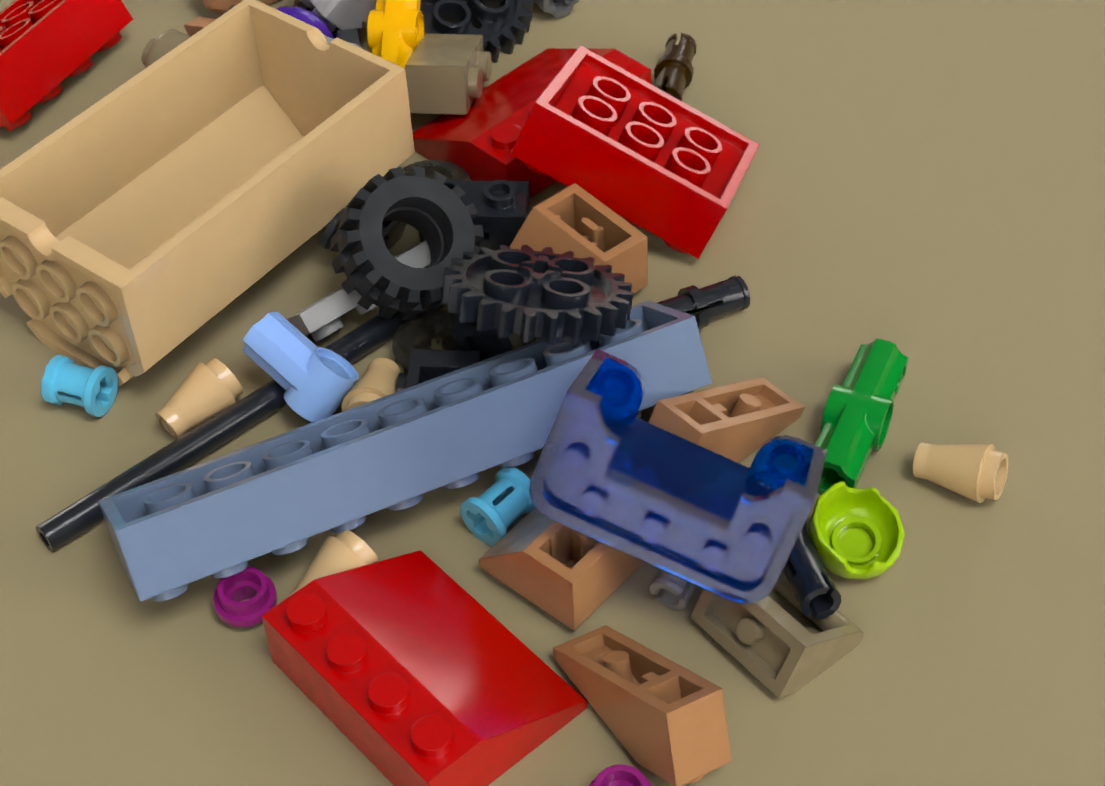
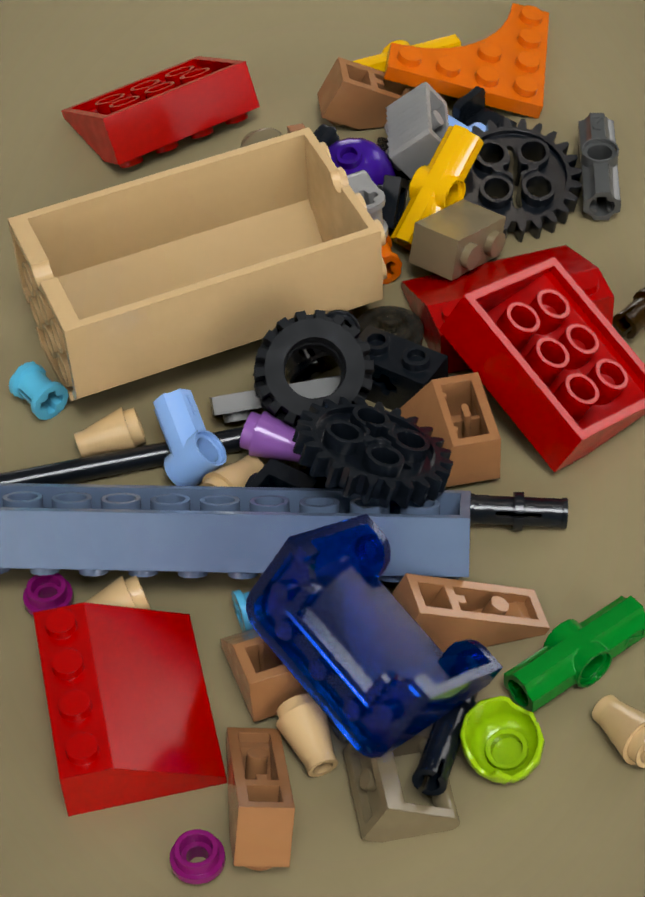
camera: 30 degrees right, 0 degrees up
none -> medium lavender cone [239,411,301,463]
none -> tan cone [276,693,338,777]

